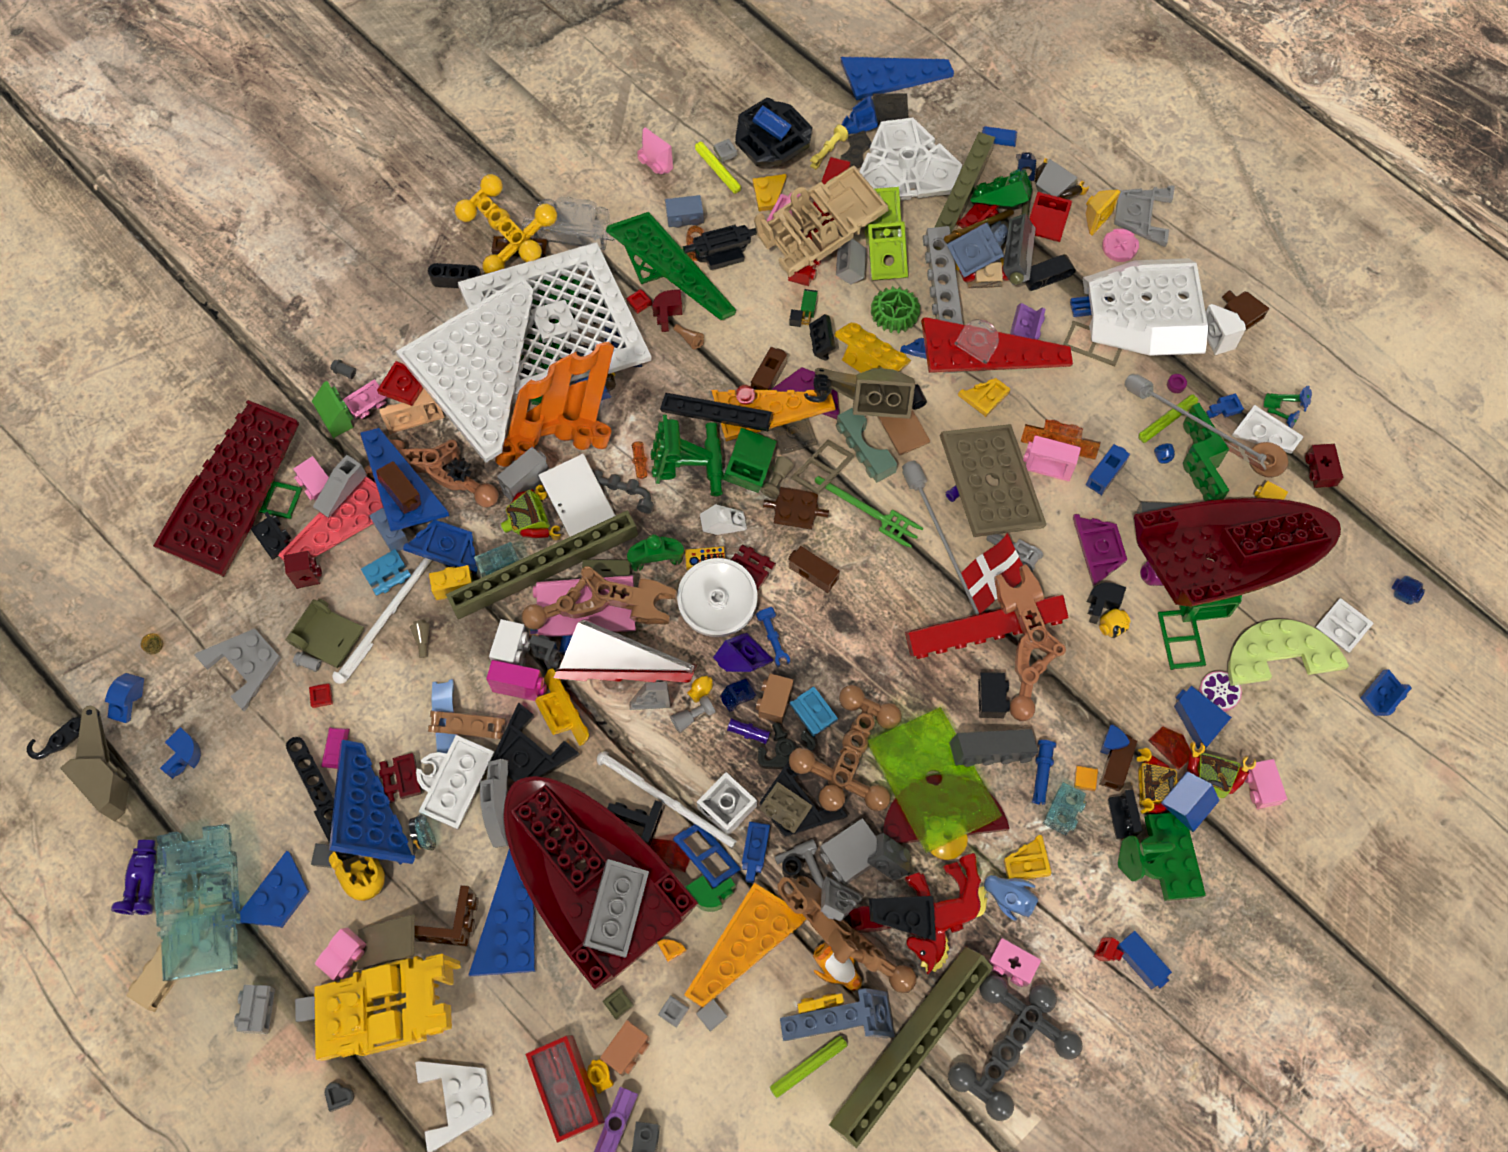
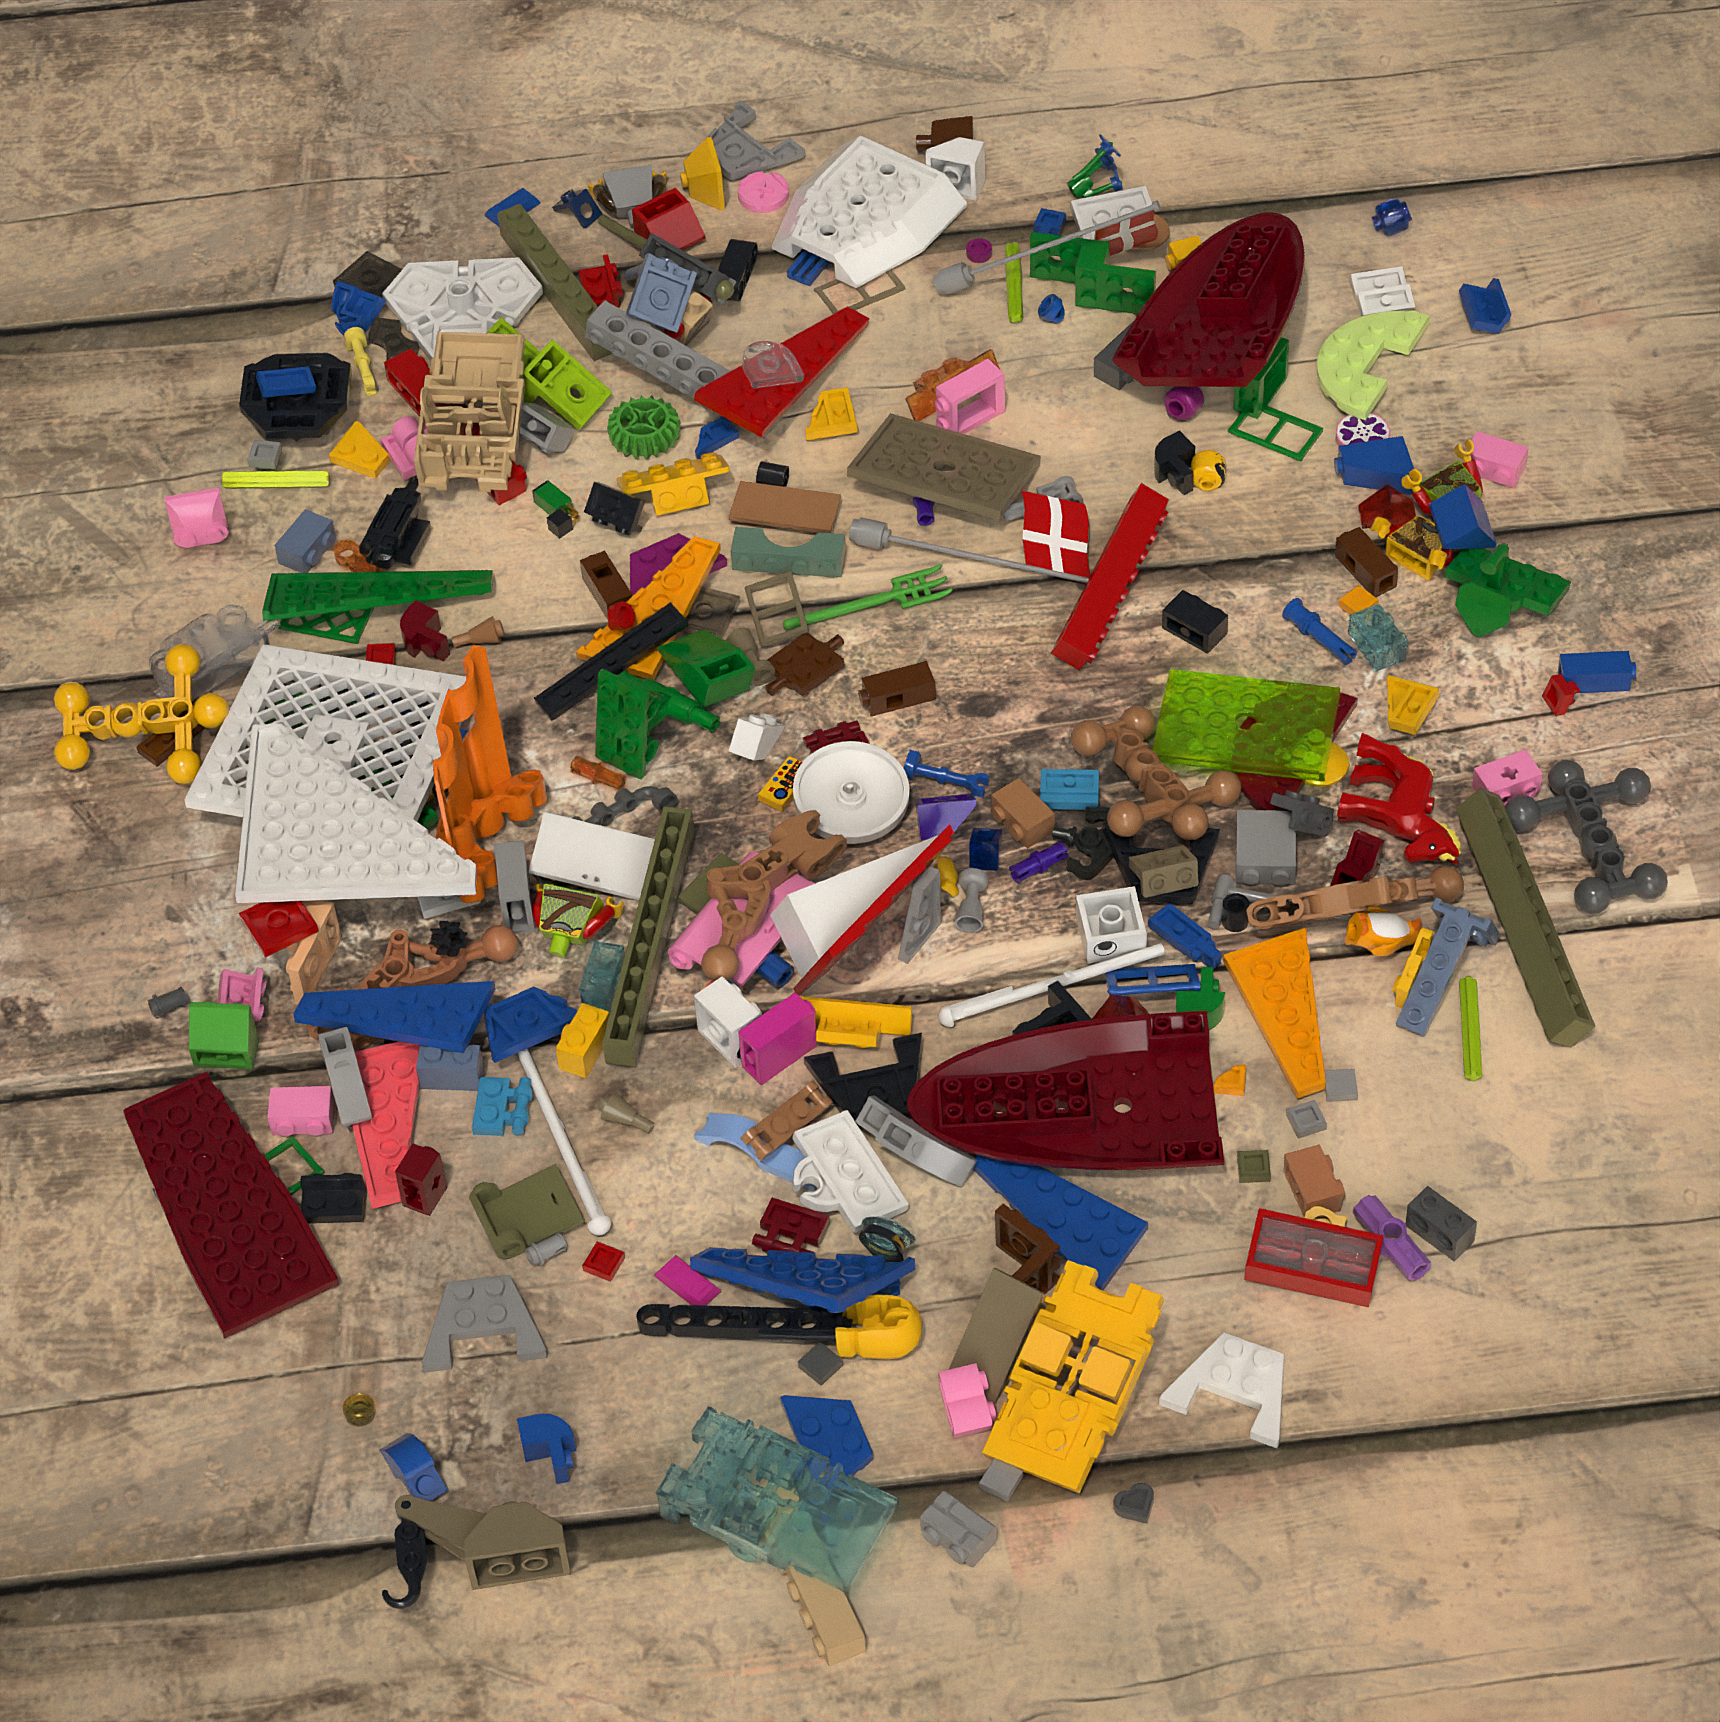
camera: 50 degrees left, 15 degrees down
dark purple piece [111,840,157,915] -> none
reddish brown brick [376,461,421,514] -> none
black beam [428,263,481,288] -> none
dark grey bracket [529,635,561,670] -> none
light grey plate [583,859,649,958] -> none
green connector [627,534,684,571] -> none
dark tan slope [804,368,915,419] -> none
light grey wing [821,876,864,921] -> none
blue wing [840,57,954,100] -> none
black wing [869,896,936,941] -> none
pearl gold bar [944,209,1014,243] -> none
dark grey brick [949,729,1039,767] -> none
green slope [970,170,1033,207] -> none
medium blue animal [984,875,1039,921] -> none
nougat piece [994,564,1066,721] -> none
medium lavender bracket [1010,303,1046,340] -> none
magenta wing [1073,514,1127,586] -> none
blue brick [1086,444,1130,496] -> none
blue tile [1100,725,1130,755] -> none
black bracket [1108,790,1143,839] -> none
dark red brick [1305,443,1344,488] -> none

